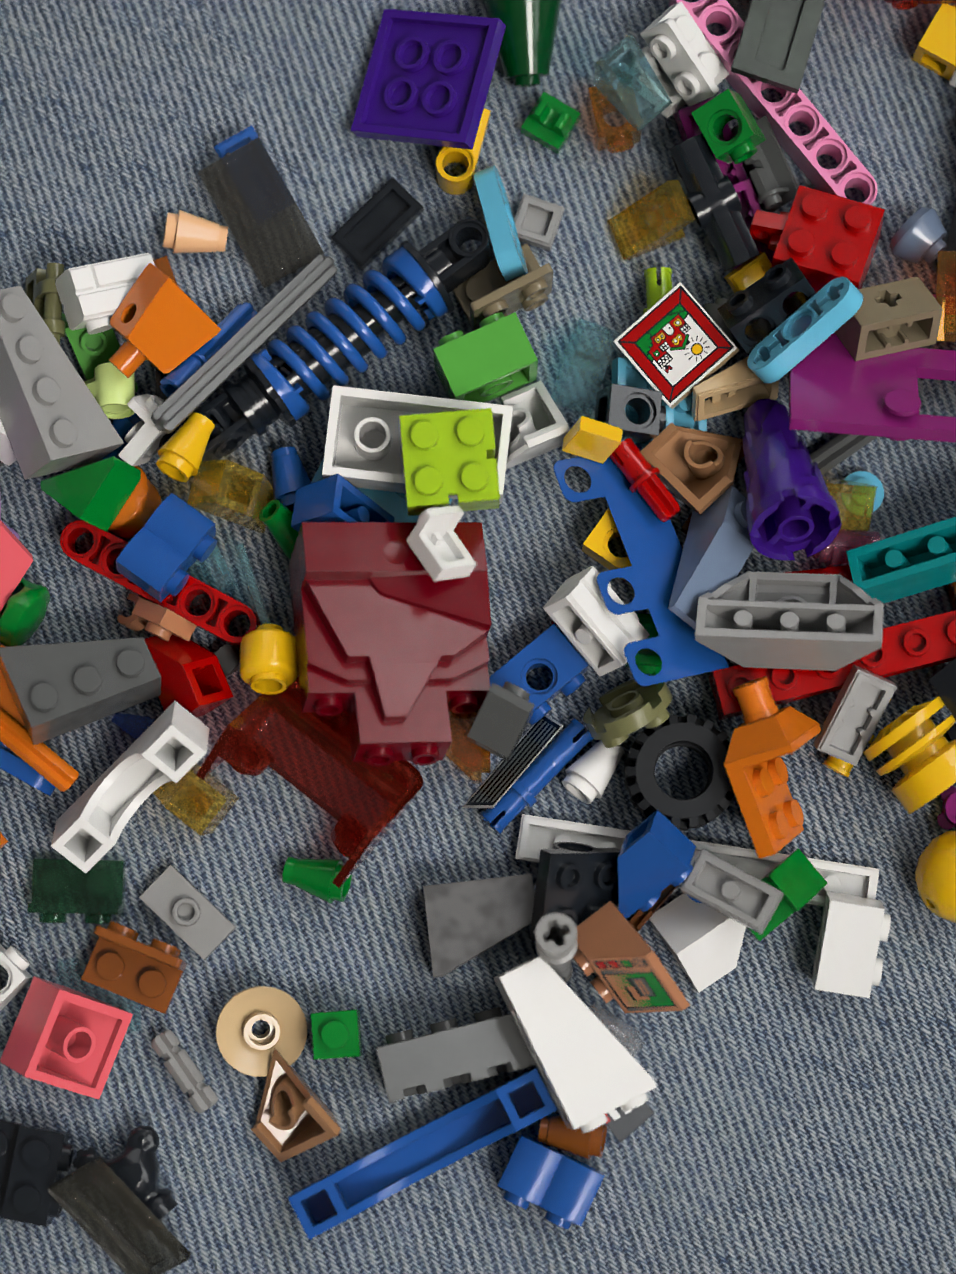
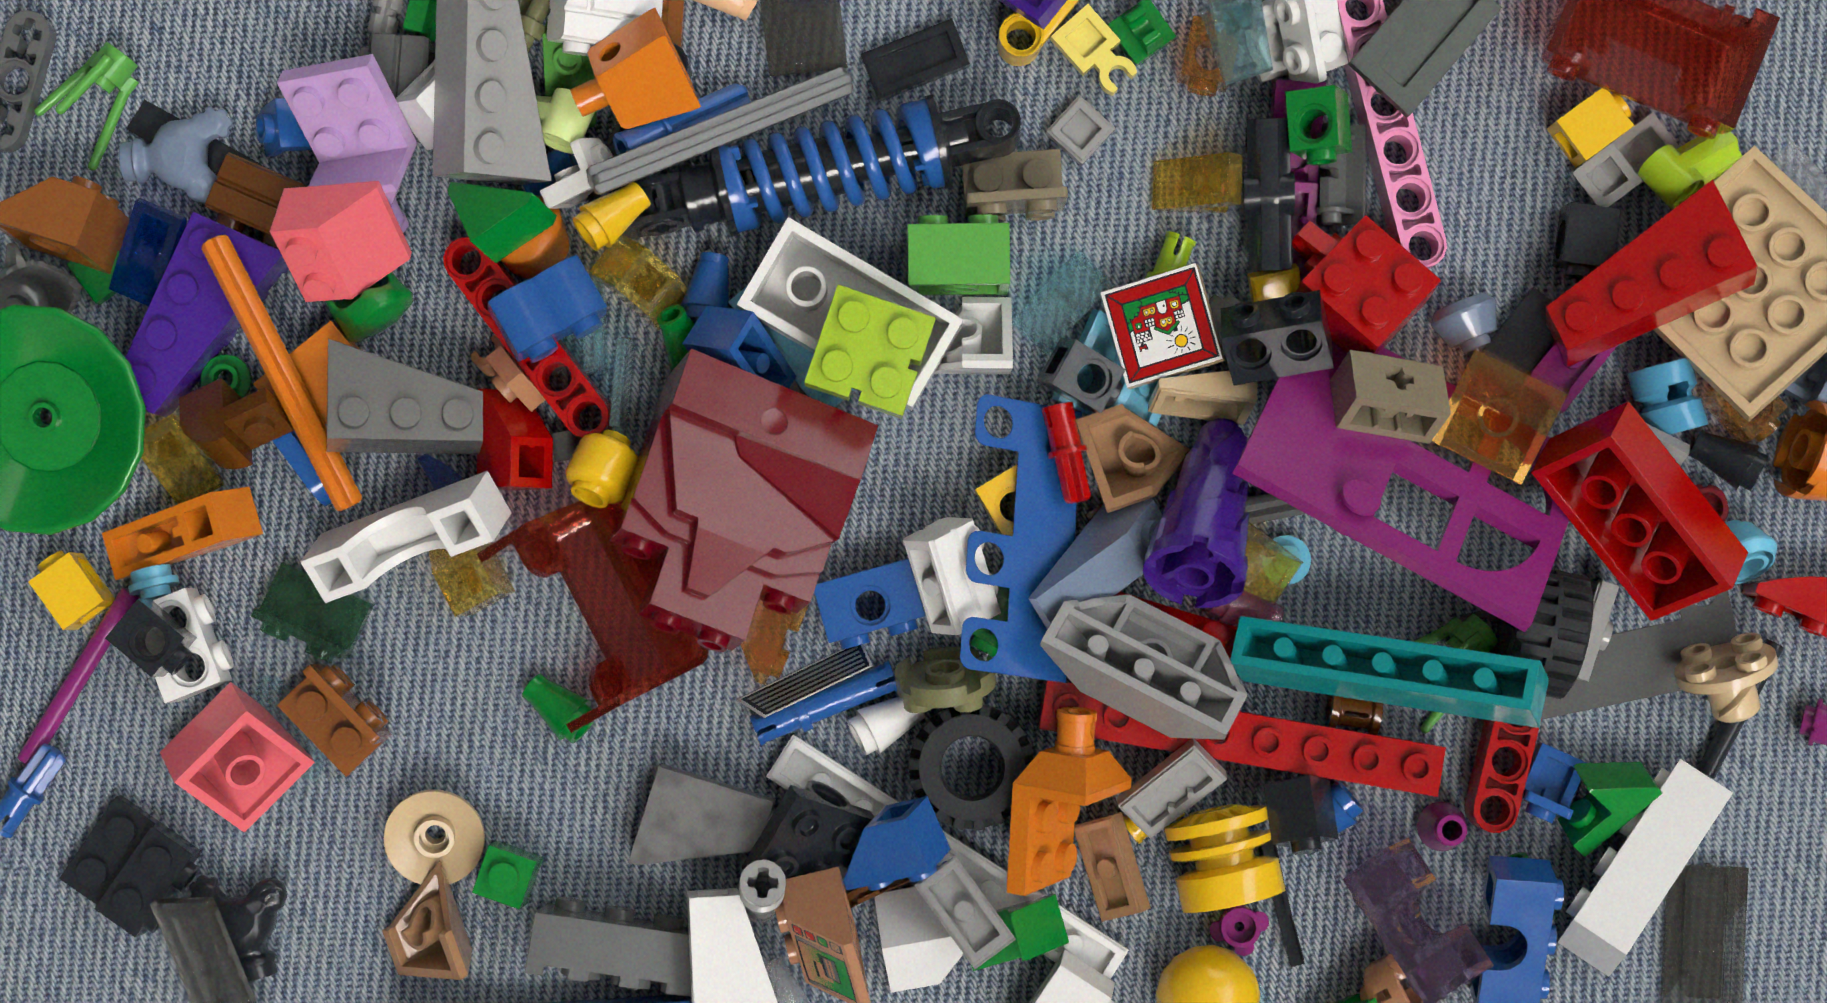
camera: 25 degrees right, 5 degrees up
light grey plate [139,865,237,960] -> none
light grey axle [151,1030,218,1113] -> none
white bracket [406,505,477,581] -> none
dark grey slope [467,681,535,762] -> none
medium azure beam [473,165,528,282] -> none
yellow tile [562,416,623,464] -> none
medium azure beam [747,277,863,384] -> none
none -> light yellow plate [1050,4,1137,96]
none -> medium nougat plate [1074,812,1151,922]

